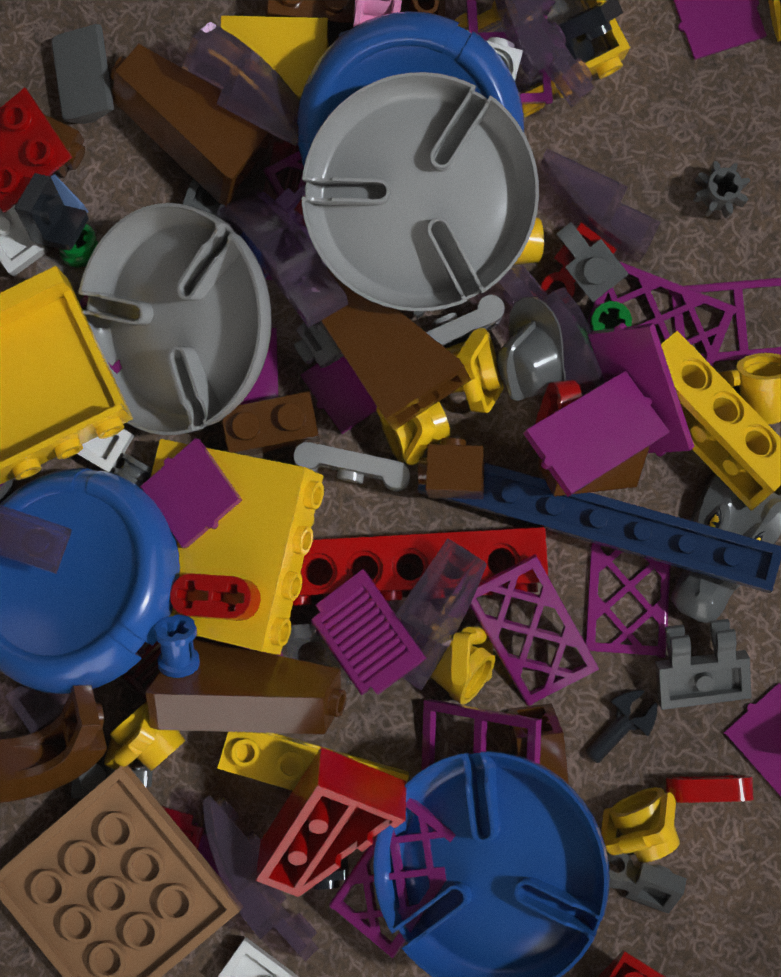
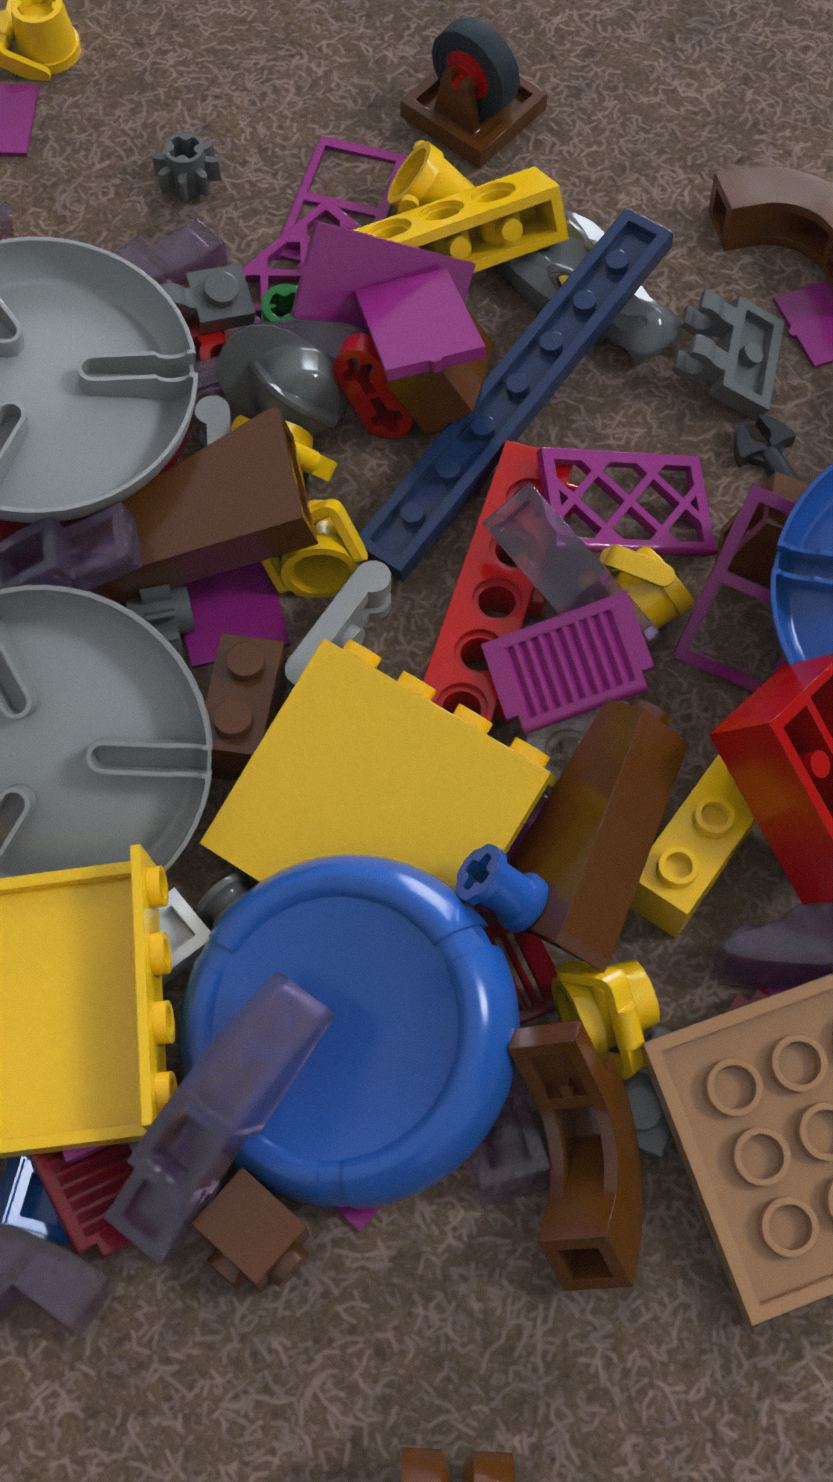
camera: 70 degrees left, 20 degrees down
magenta piece [141,438,242,548] -> none
red beam [170,573,261,621] -> none
reddish brown brick [418,438,485,499] -> none
magenta window [586,542,671,658] -> none

